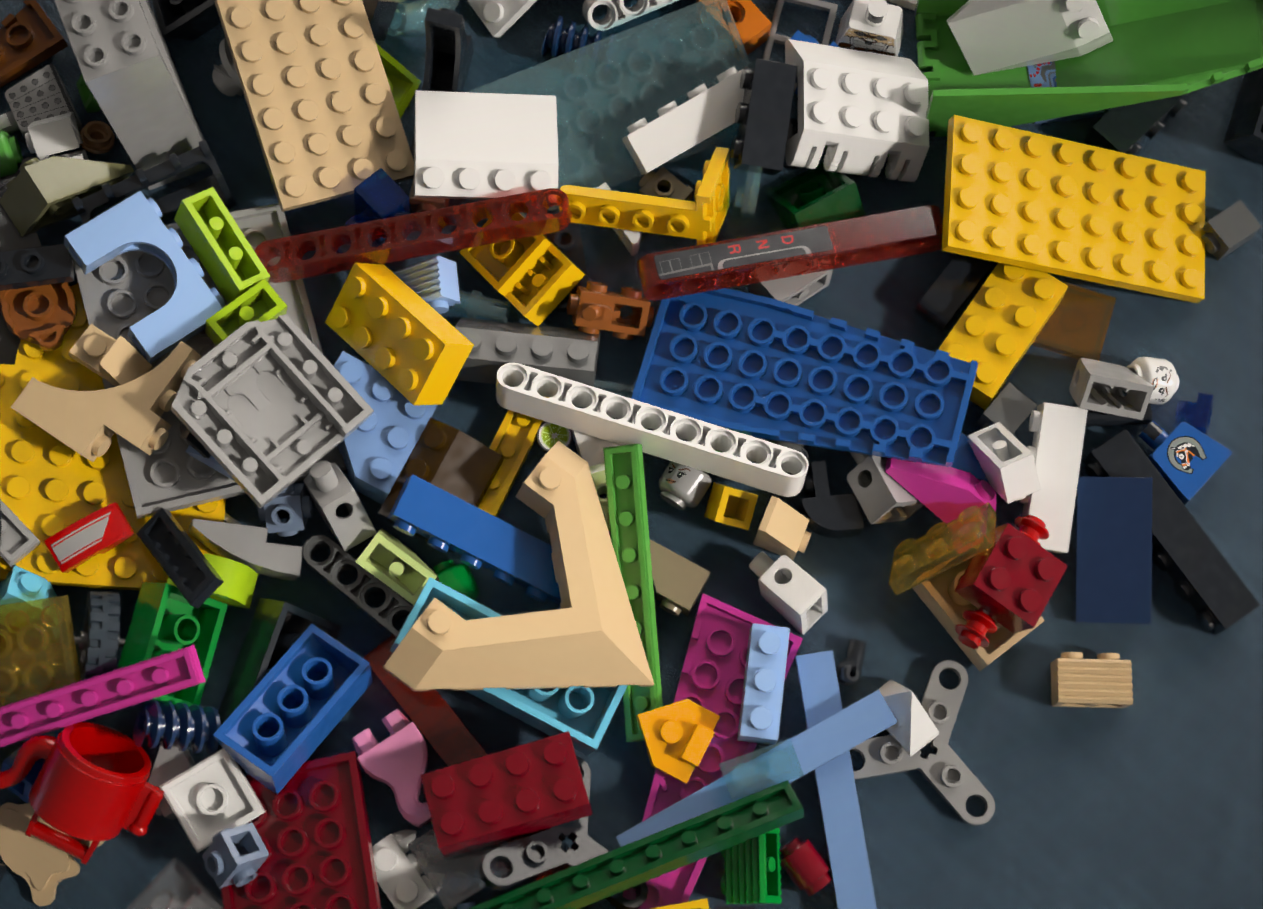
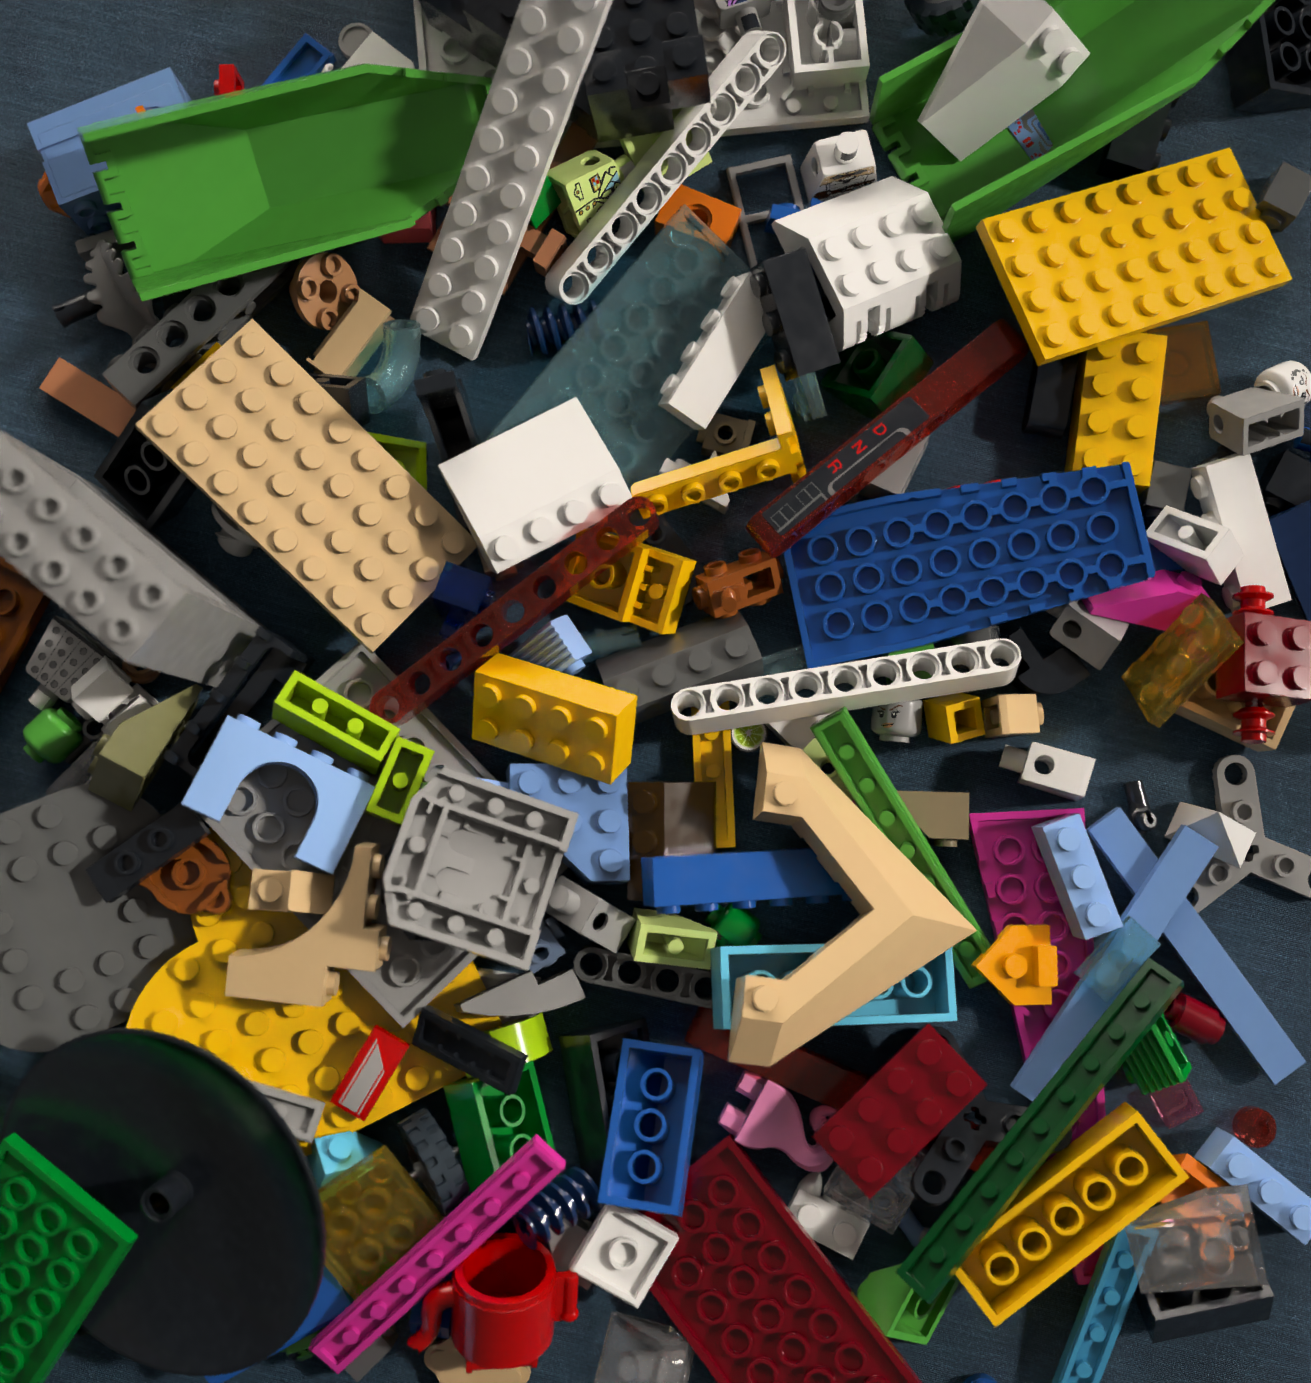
camera: 20 degrees left, 10 degrees up
sand blue brick [202,822,270,889] -> none

